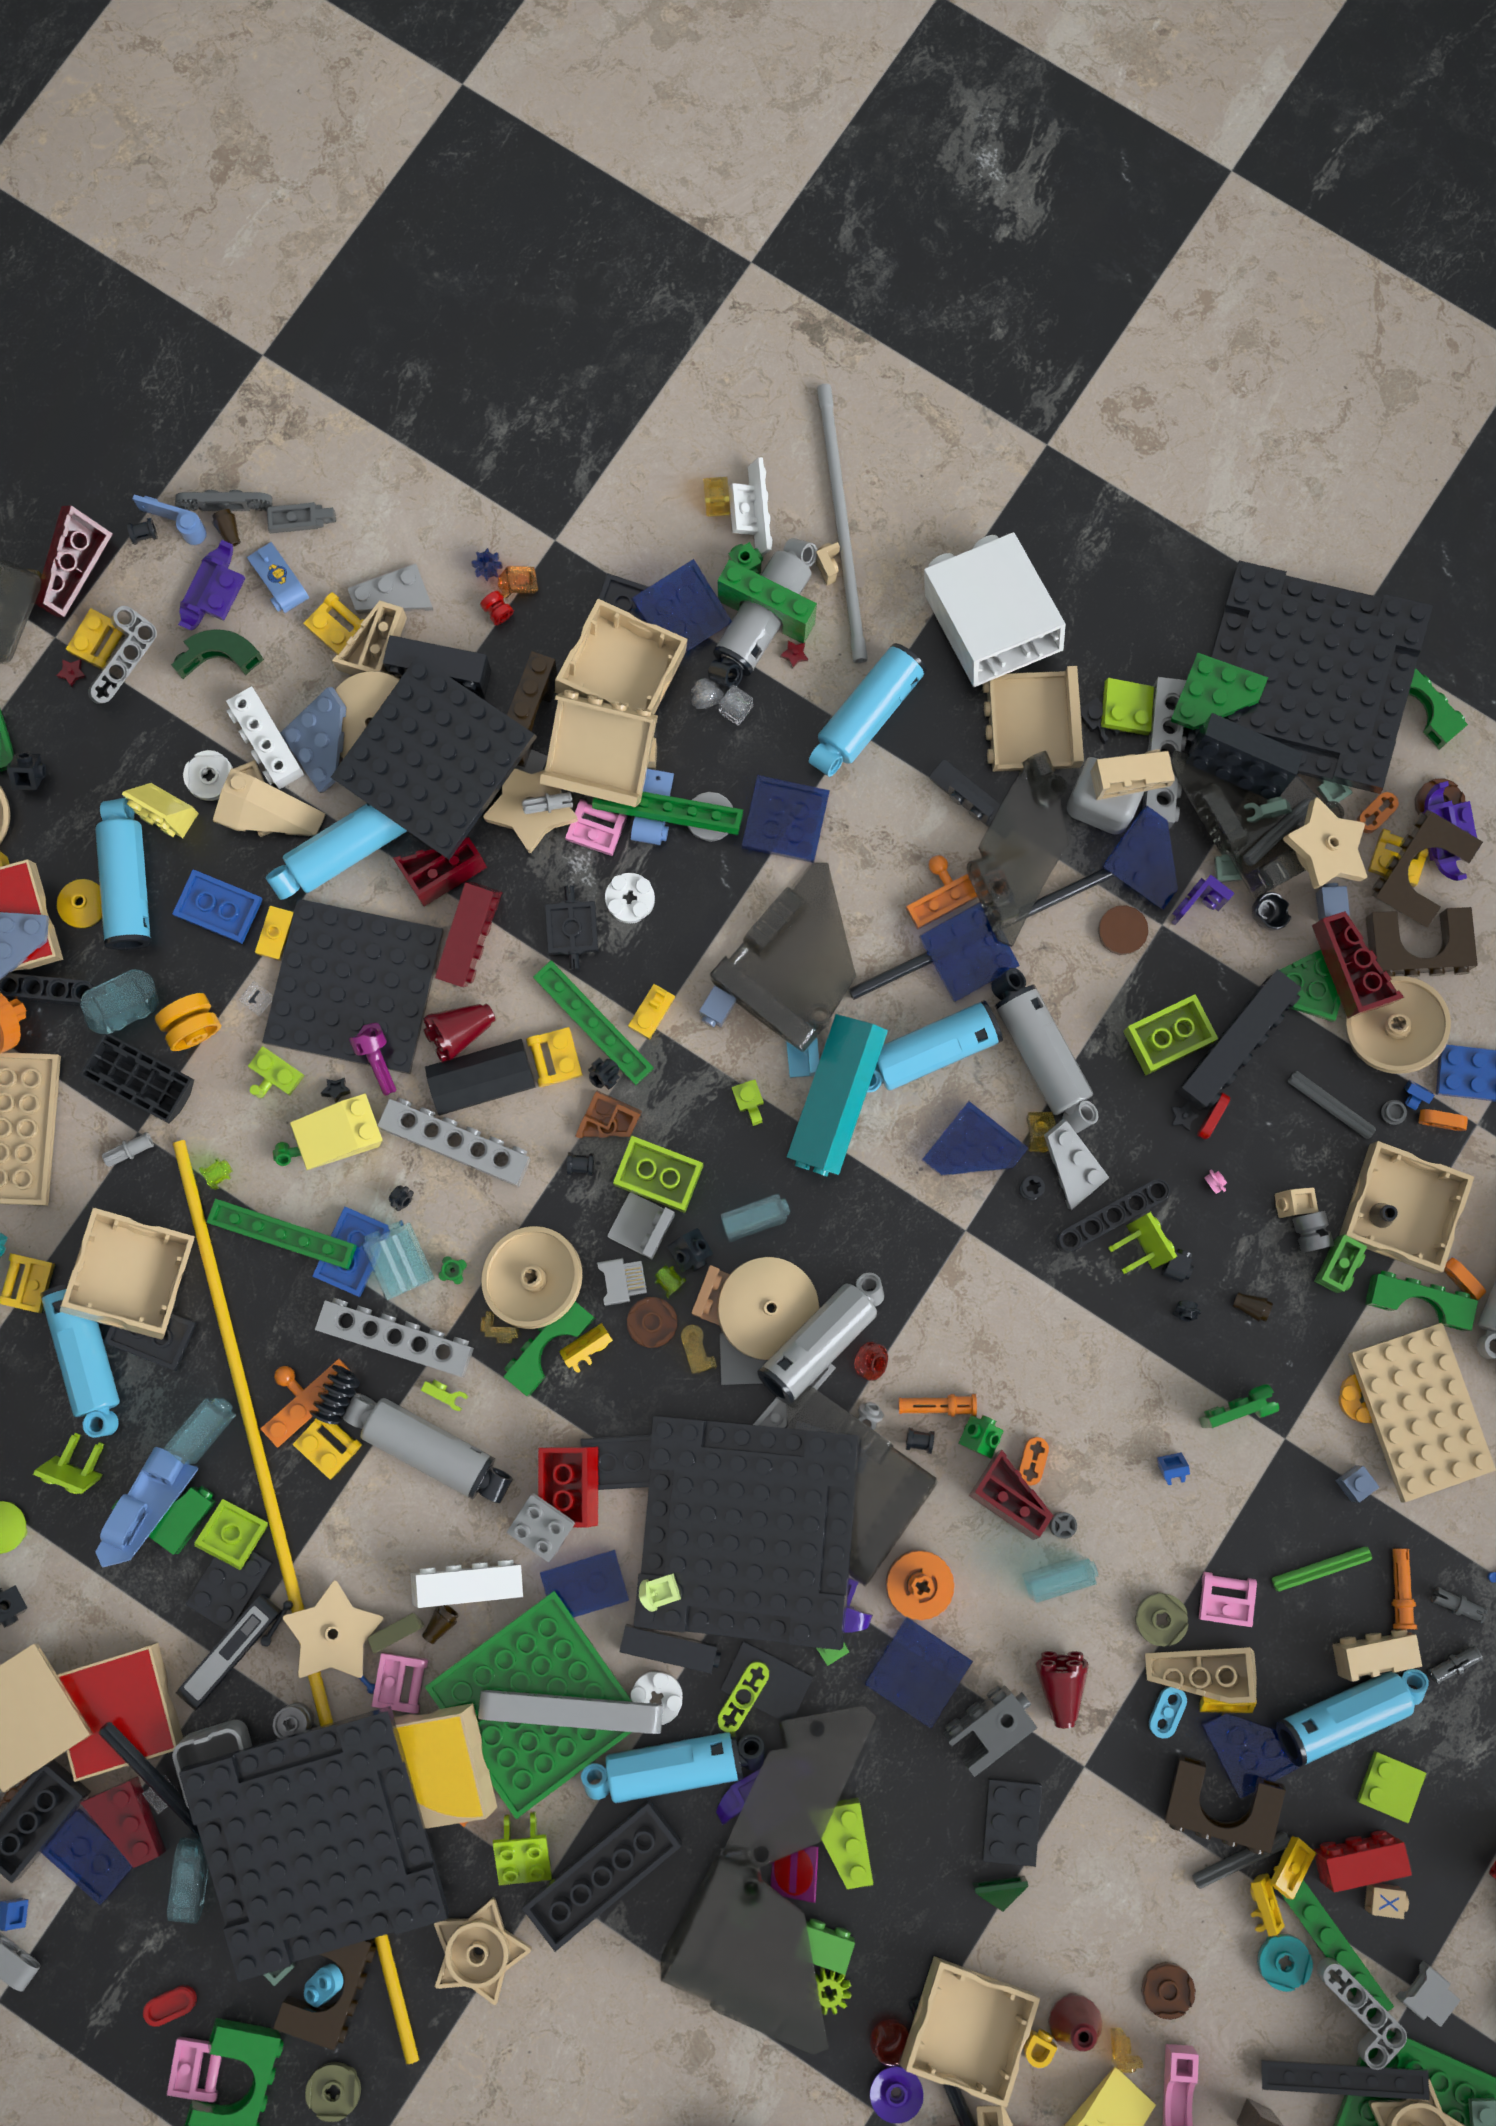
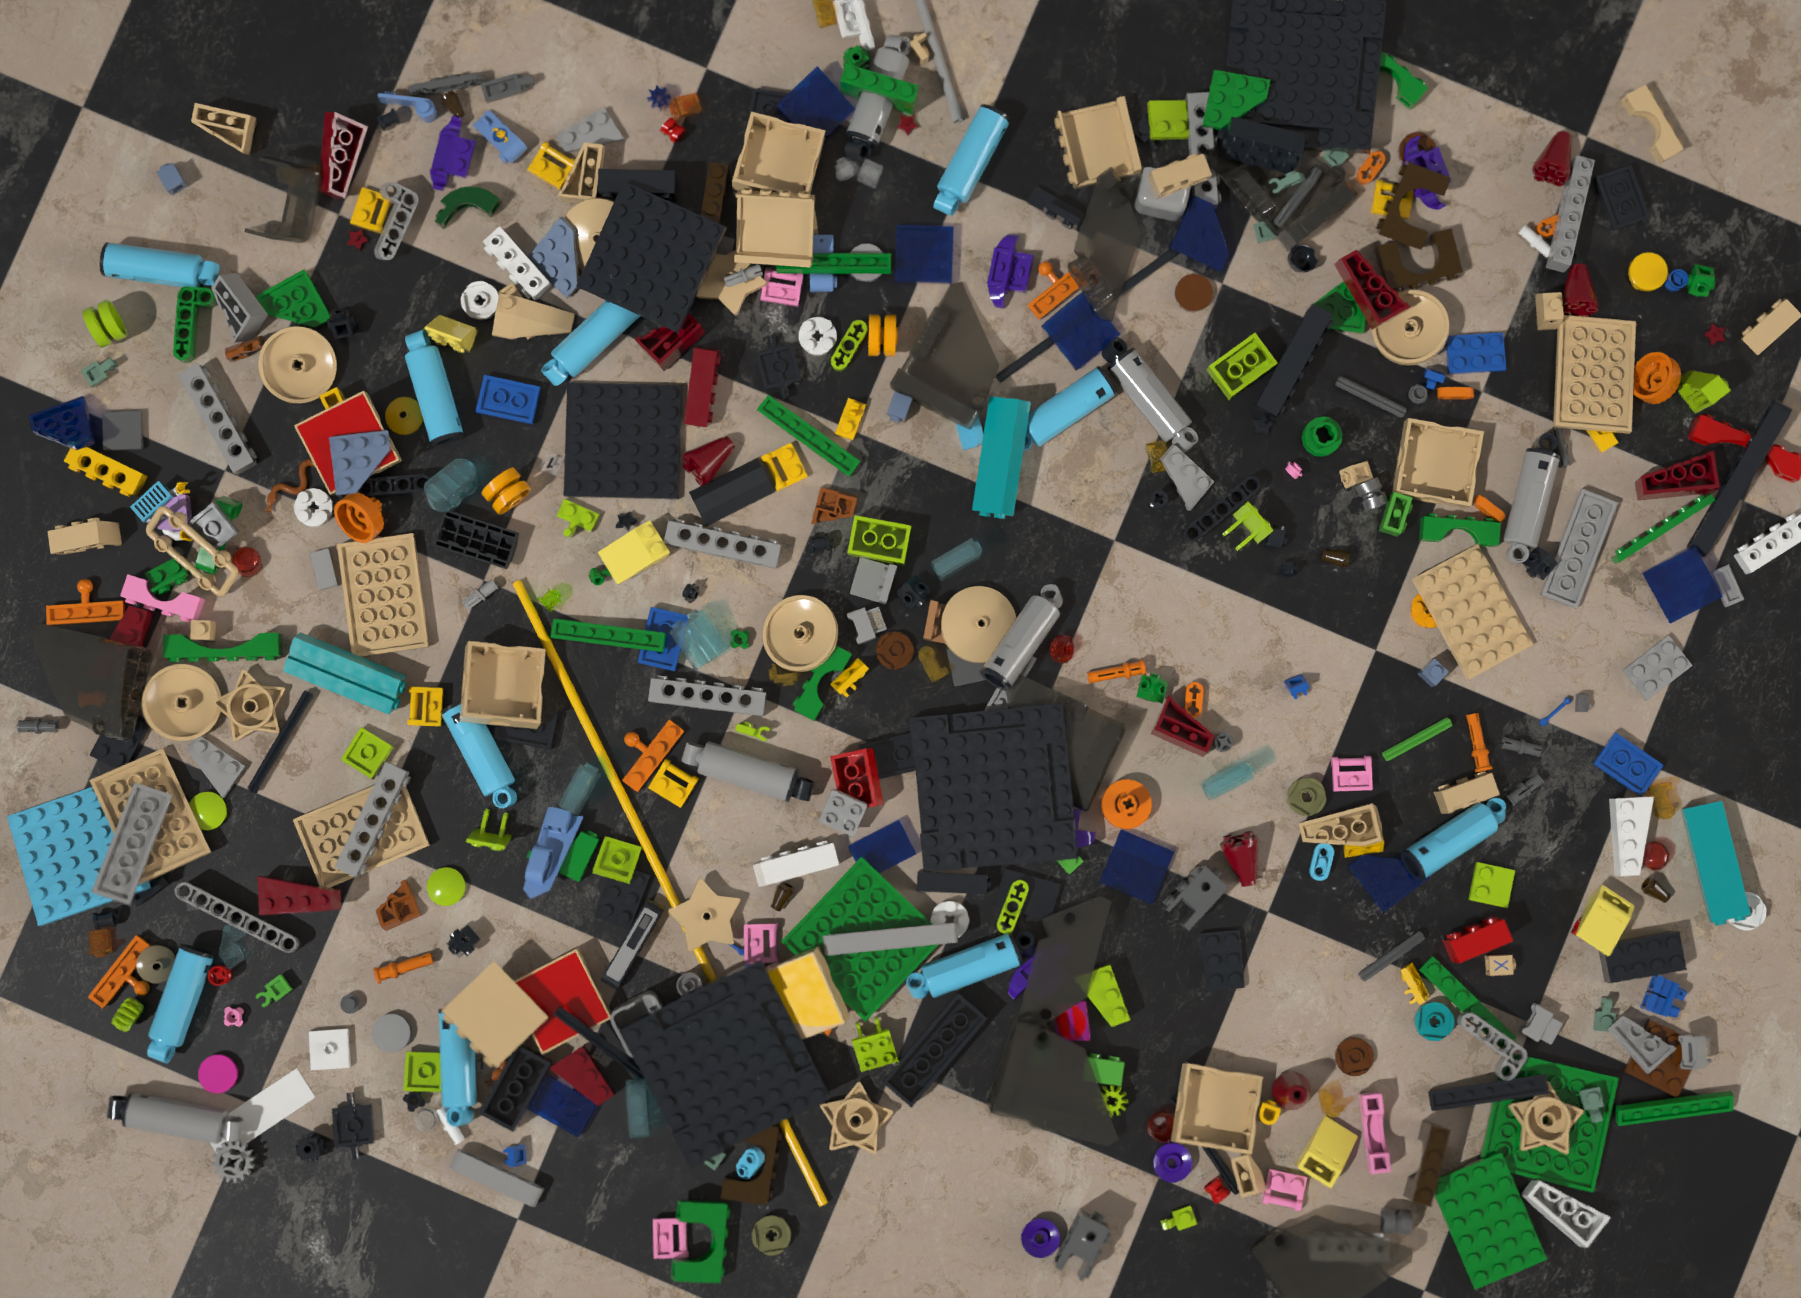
camera: 10 degrees left, 5 degrees up
red tile [143,1985,197,2027] -> none
yellow plate [255,906,294,961] -> none
black hinge [260,1600,293,1647] -> none
black piece [309,1365,360,1425] -> none
magenta piece [349,1023,397,1096] -> none
olive slope [368,1613,424,1654] -> none
black gear [588,1057,620,1090] -> none
yellowish green tile [639,1574,681,1612] -> none
clear neon green brick [654,1265,686,1298] -> none
lime plate [732,1079,764,1126] -> none
light grey plate [857,1402,884,1431] -> none
black bush [905,1427,935,1454] -> none
clear blue plate [922,1101,1028,1176] -> none
white brick [924,532,1065,687] -> none
dark green slope [972,1876,1029,1912] -> none
dark brown arch [1164,1755,1286,1855] -> none
dark purple bracket [1171,875,1235,925] -> none
red tile [1197,1092,1230,1140] -> none
green plate [1198,1384,1279,1428] -> none
yellow plate [1267,1836,1316,1900] -> none
tan plate [1283,797,1367,889] -> none
sand blue brick [1316,883,1350,920] -> none
black cone [1369,1203,1398,1228] -> none
none -> lime beam [831,320,867,371]
none -> light orange wheel [868,314,898,357]
none -> dark purple plate [987,234,1034,309]
none -> green piece [1302,417,1342,457]

